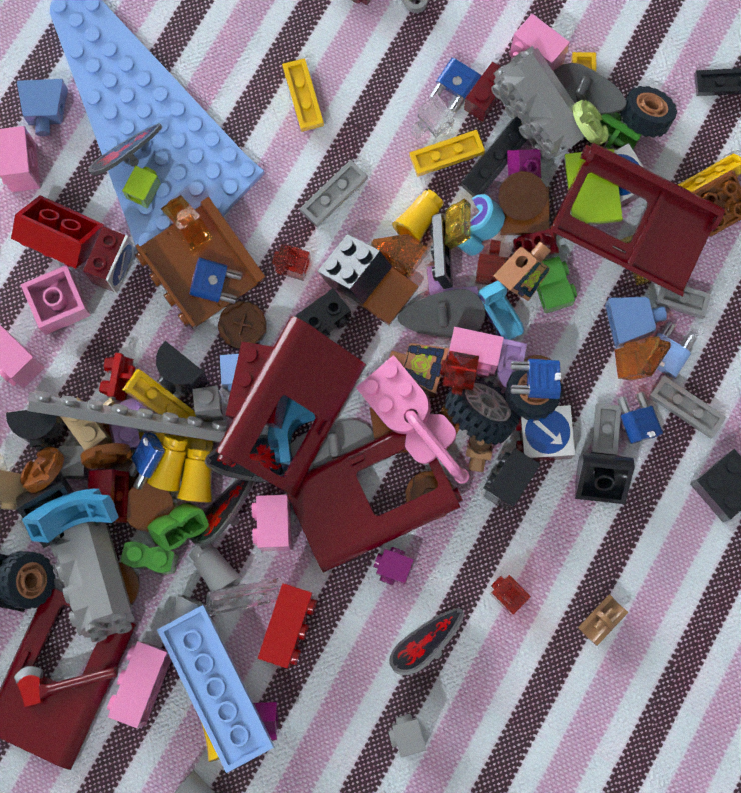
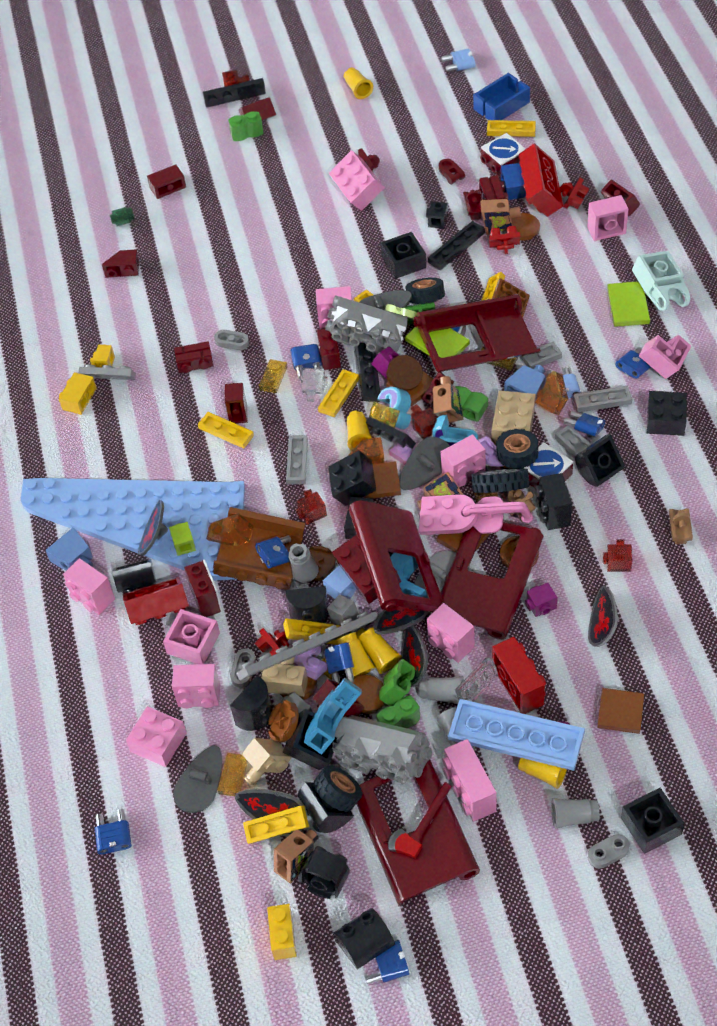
camera: 40 degrees left, 25 degrees down
dark orange tile [80,443,132,469] -> none
light grey brick [388,714,426,758] -> none
clear red brick [440,351,479,395] -> none
blue piece [510,359,561,399] -> none
none -> black brick [112,559,157,594]
none -> dark red brick [225,383,248,424]
none -> light grey plate [230,649,256,688]
none -> clear yellow plate [259,359,287,393]
none -> light grey plant [289,543,319,583]
none -> black brick [381,232,427,279]
none -> tan brick [491,390,536,445]
none -> dark orange tile [597,688,644,734]

